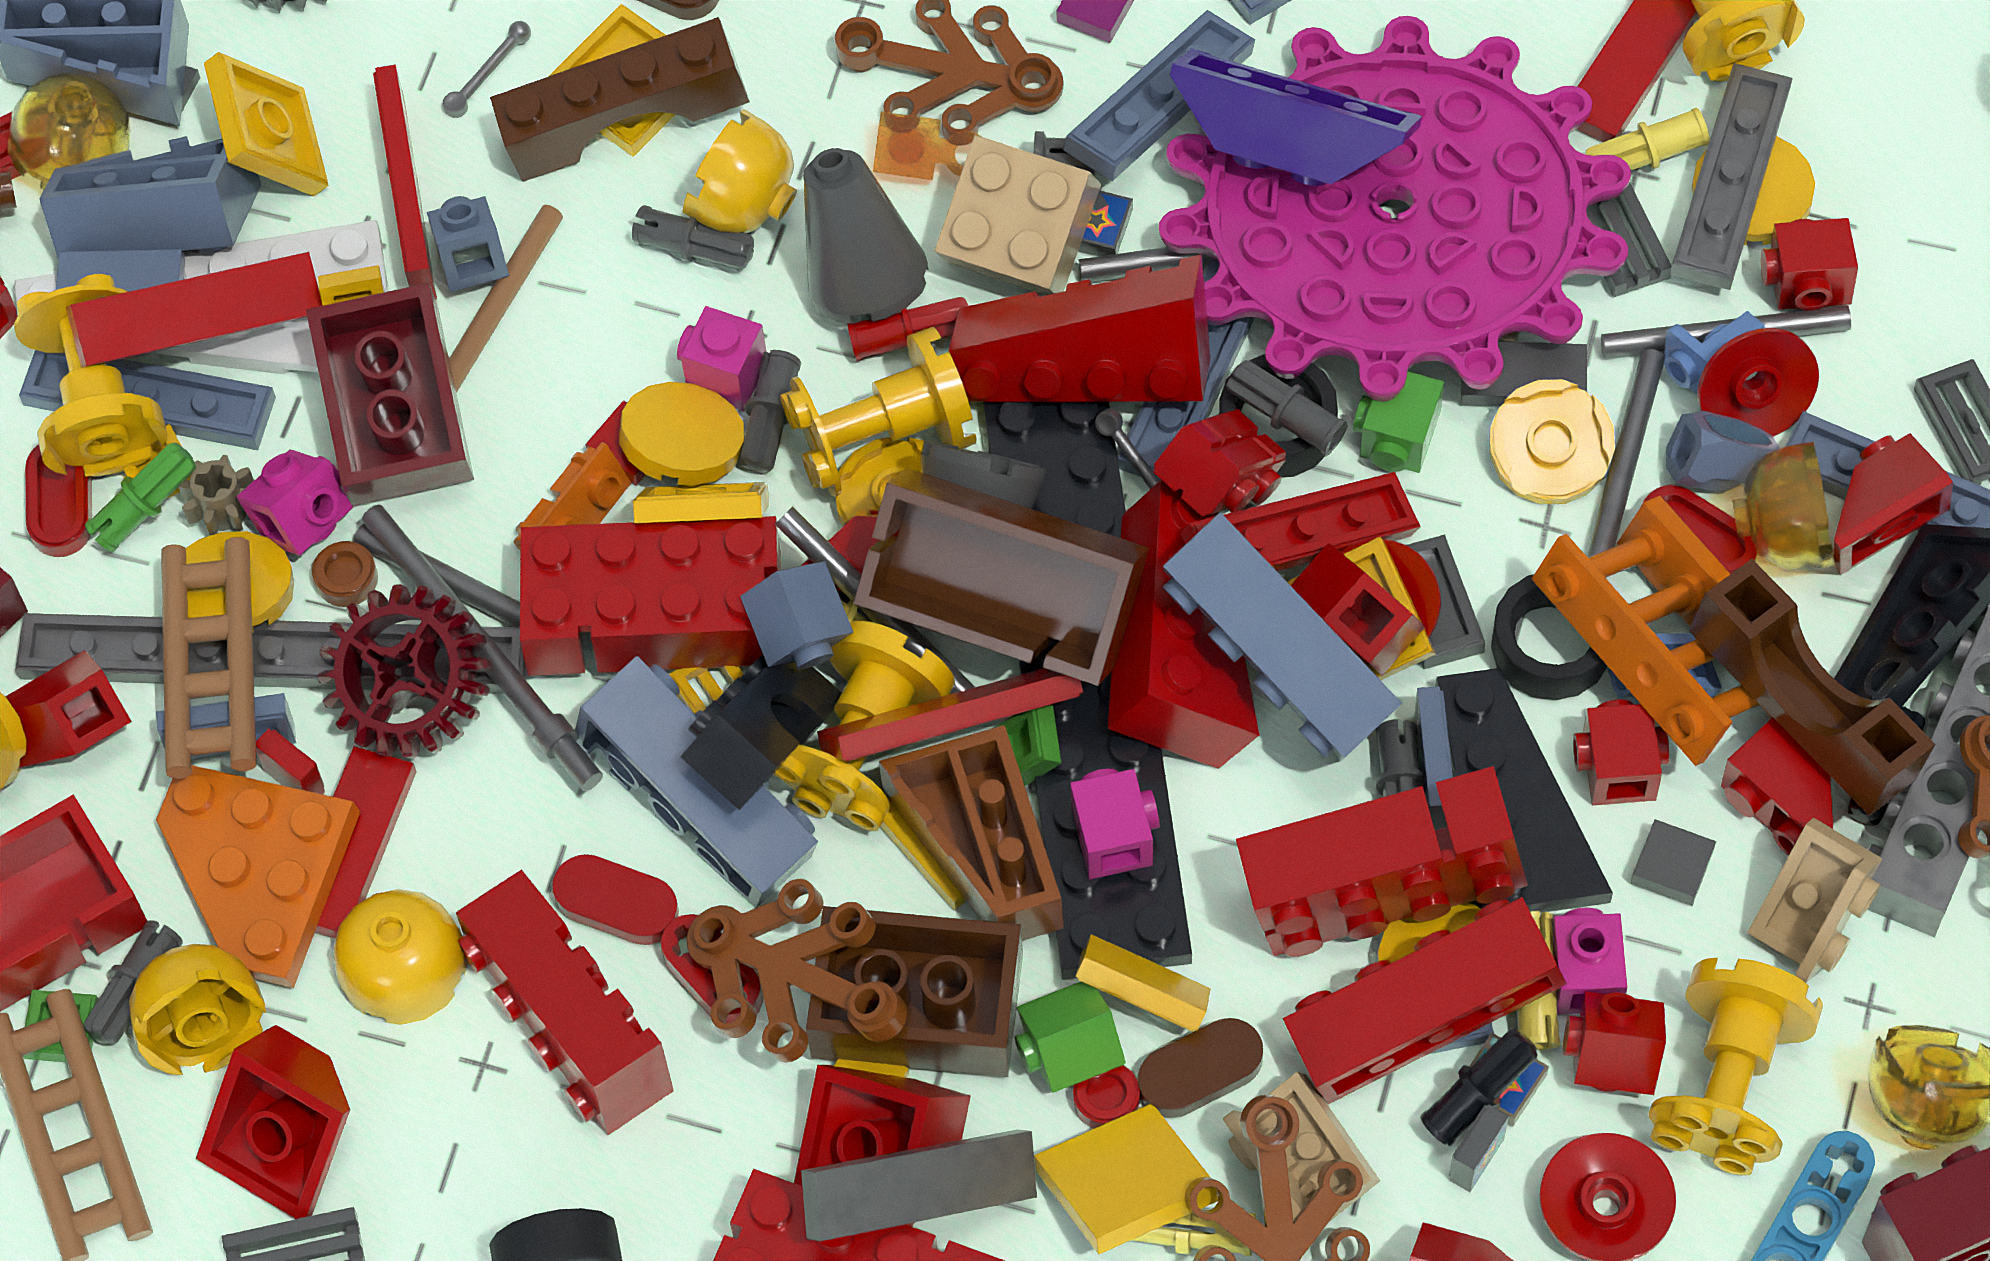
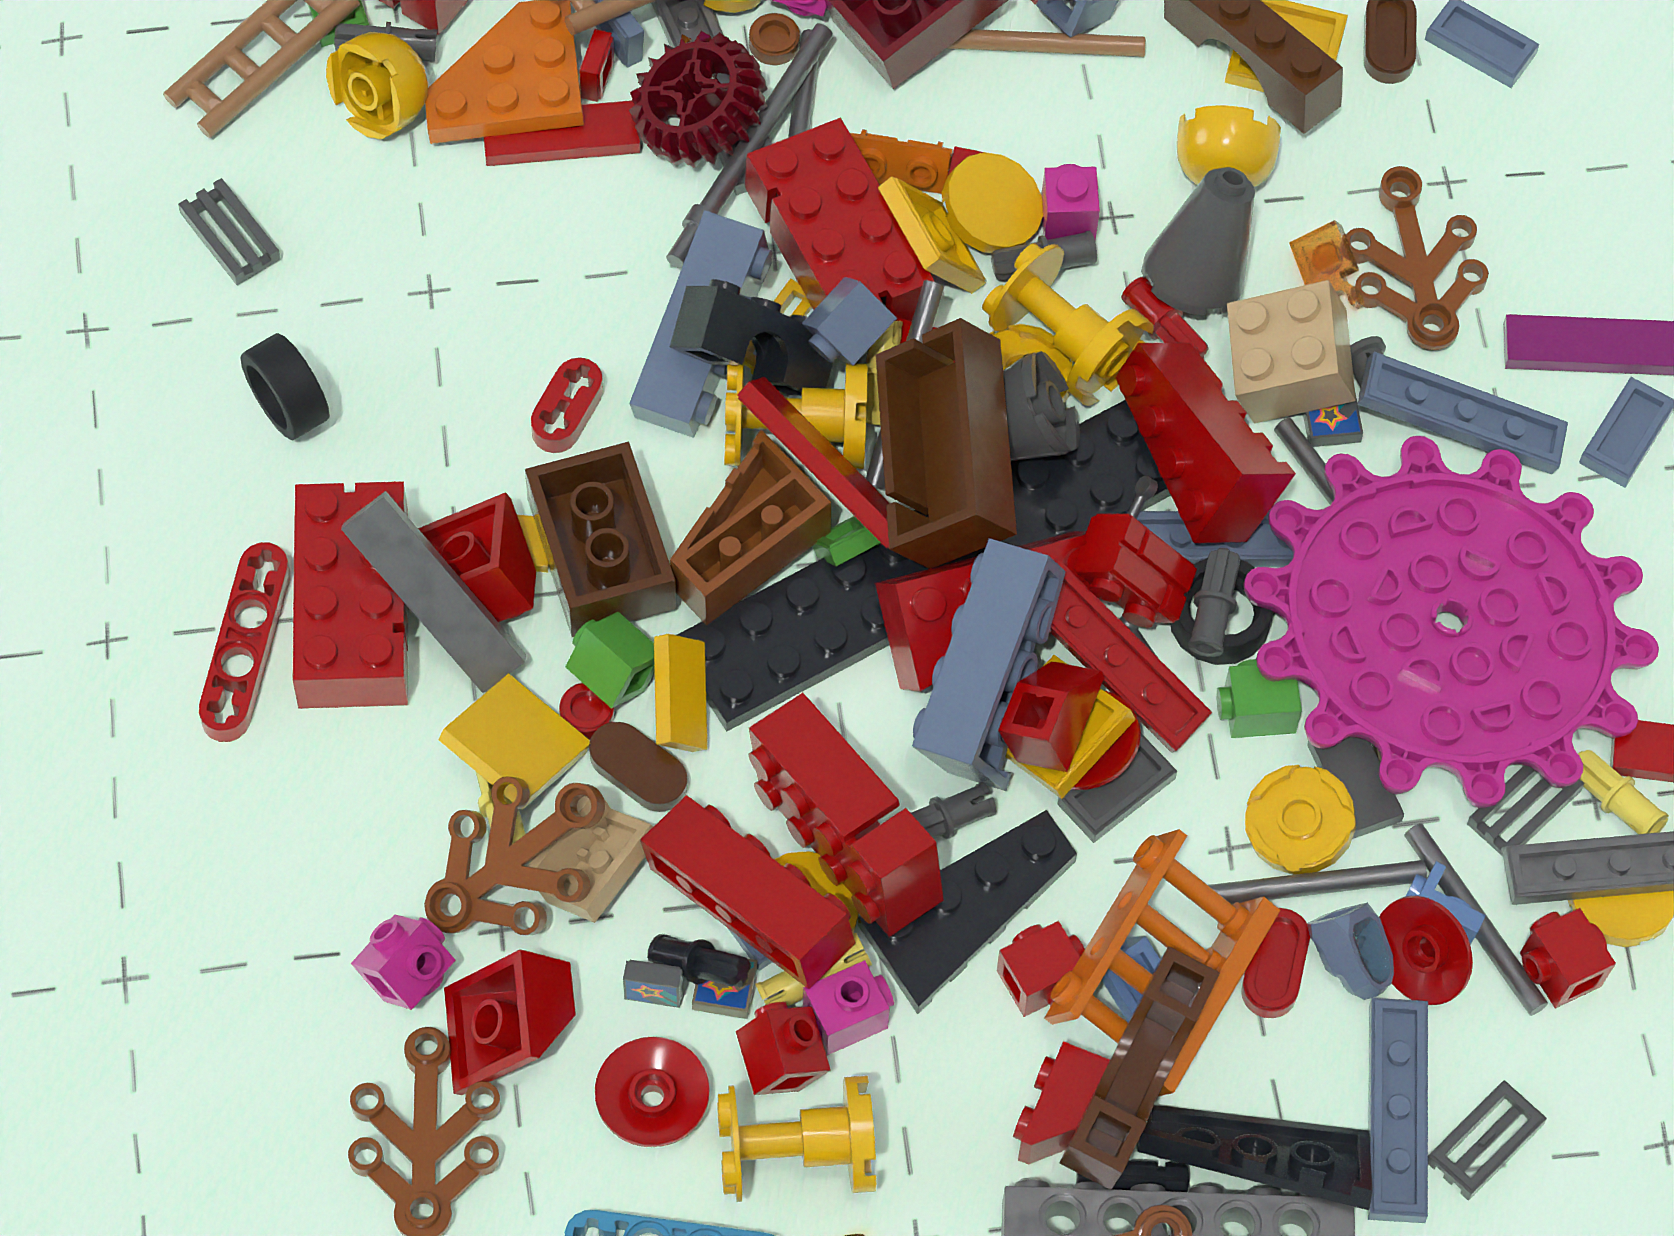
camera: 60 degrees right, 0 degrees up
red slope [195,1025,351,1219] -> none
yellow cylinder [333,889,468,1025] -> none
red wedge [456,869,674,1135] -> none
red tile [552,854,679,945] -> none
dark grey axle [632,205,754,269] -> none
dark orange plant [687,879,907,1063] -> none
dark pink brick [1070,768,1160,880] -> none
dark purple wedge [1170,48,1422,186] -> none
sand blue tile [1414,686,1453,830] -> none
black tyre [1491,574,1608,700] -> none
dark grey tile [1631,819,1717,906] -> none
clear yellow cylinder [1732,442,1835,571] -> none
tan bracket [1747,818,1883,983] -> none
red slope [1834,433,1953,576] -> none

